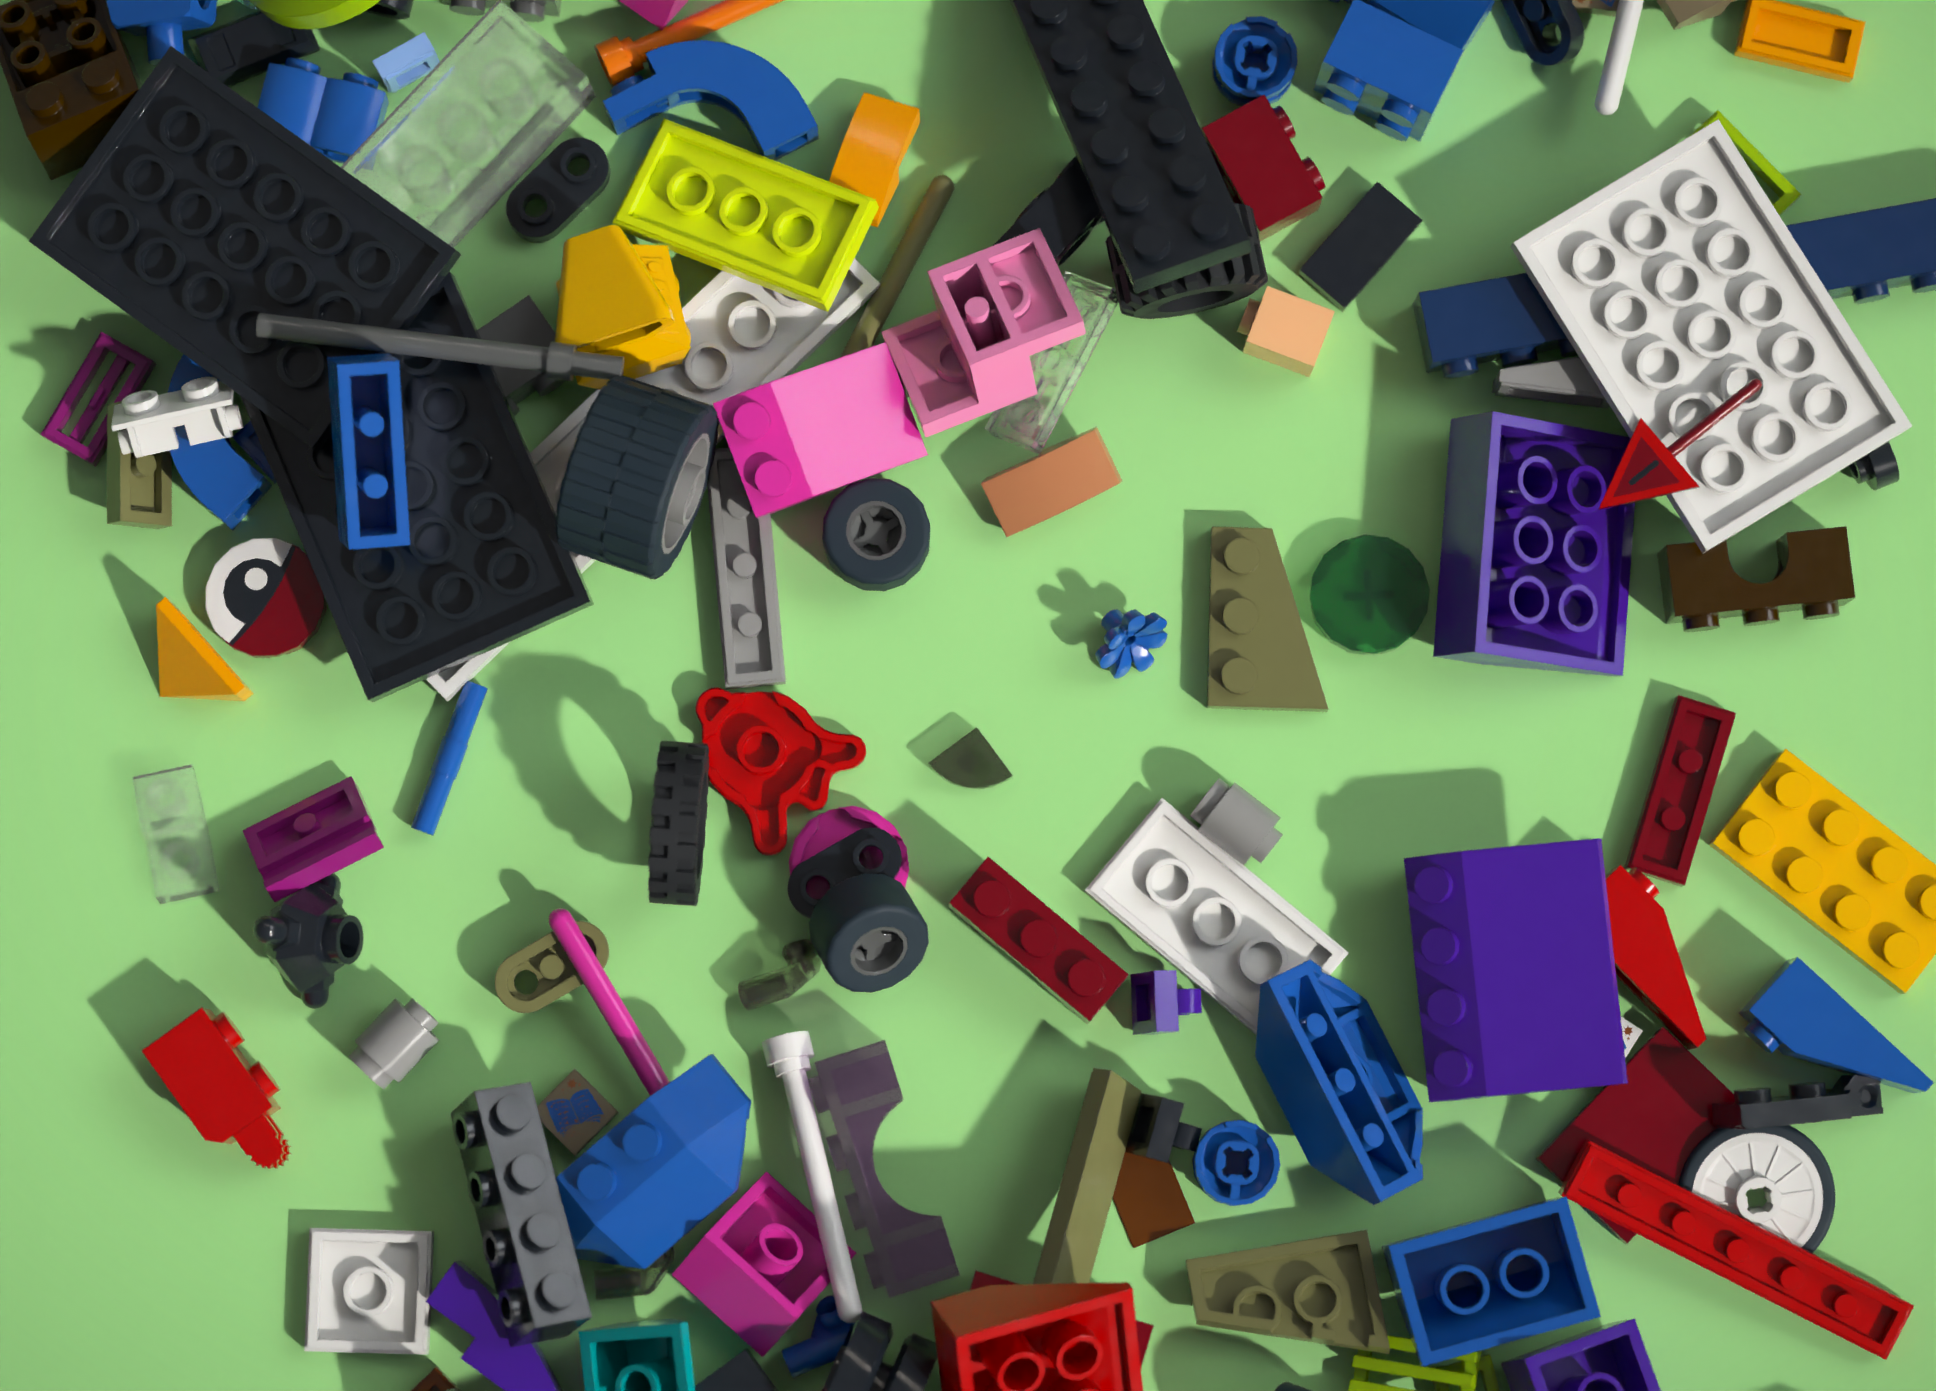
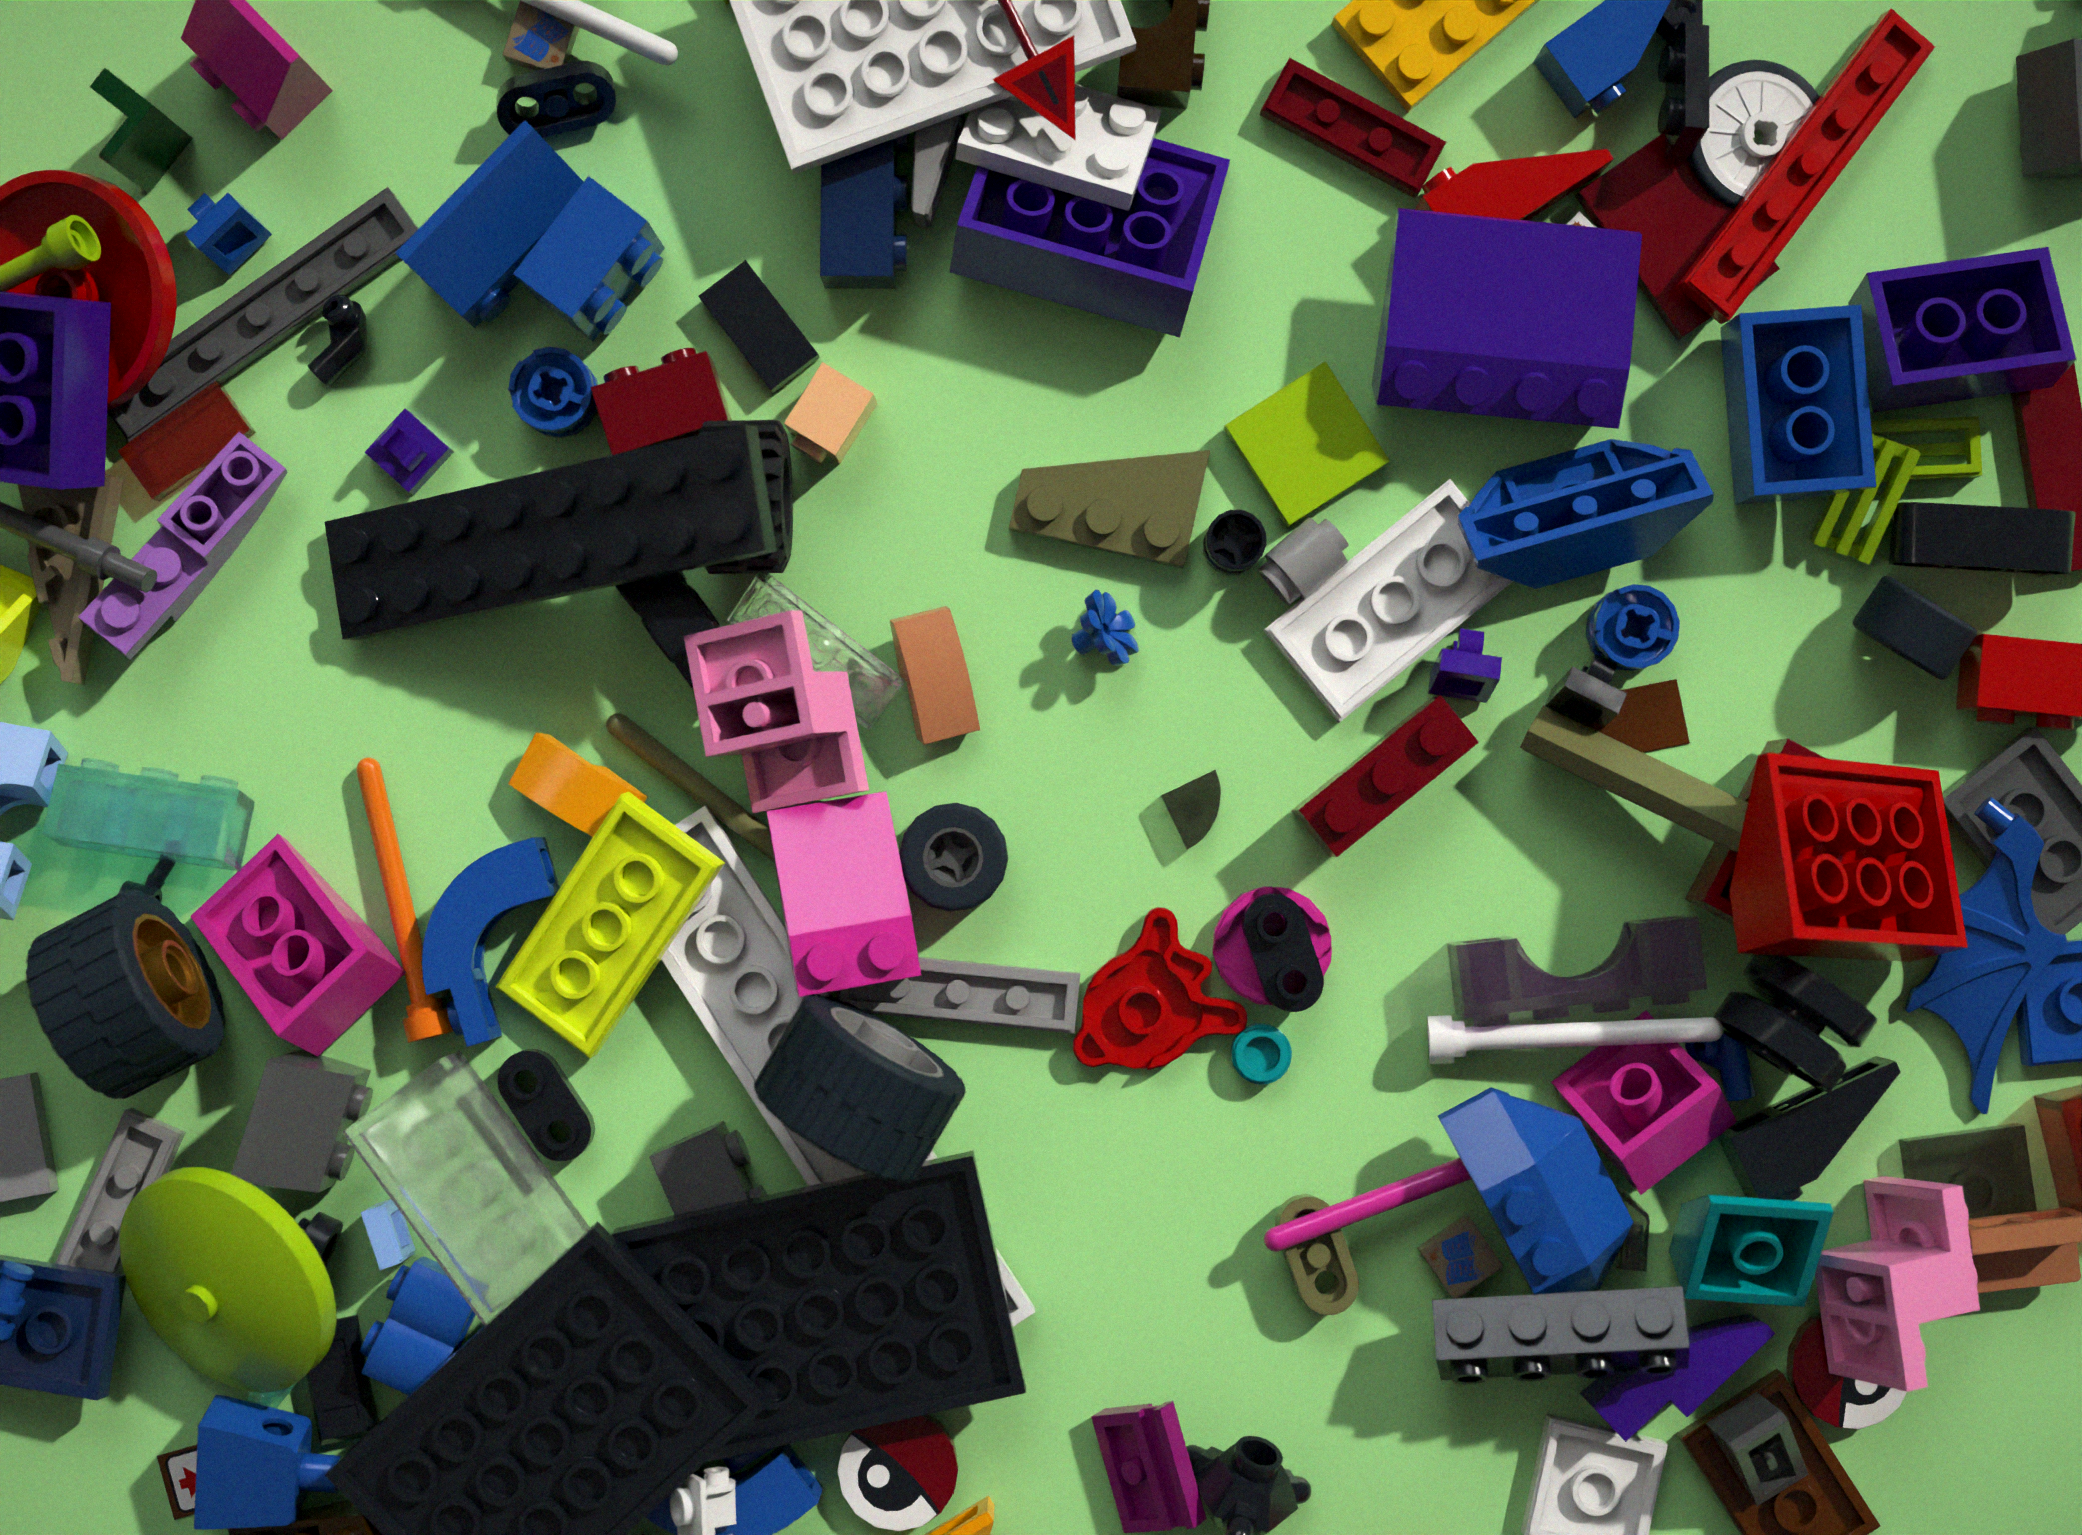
camera: 80 degrees left, 5 degrees up
dark grey bar [256,313,624,381] -> none
blue brick [327,353,410,550] -> none
light grey brick [349,998,439,1089] -> none
blue piece [411,681,488,836] -> none
yellow piece [555,225,691,390] -> none
black tyre [648,741,709,906] -> none
clear smoke arm [738,938,821,1010] -> none
black wheel [809,873,929,993] -> none
olive wing [1186,1230,1390,1354] -> none
clear green tile [1309,534,1430,655] -> none
none -> white plate [955,84,1162,211]
none -> black wheel [1203,510,1266,575]
none -> lime tile [1224,361,1390,528]
none -> teal tile [1230,1023,1292,1084]

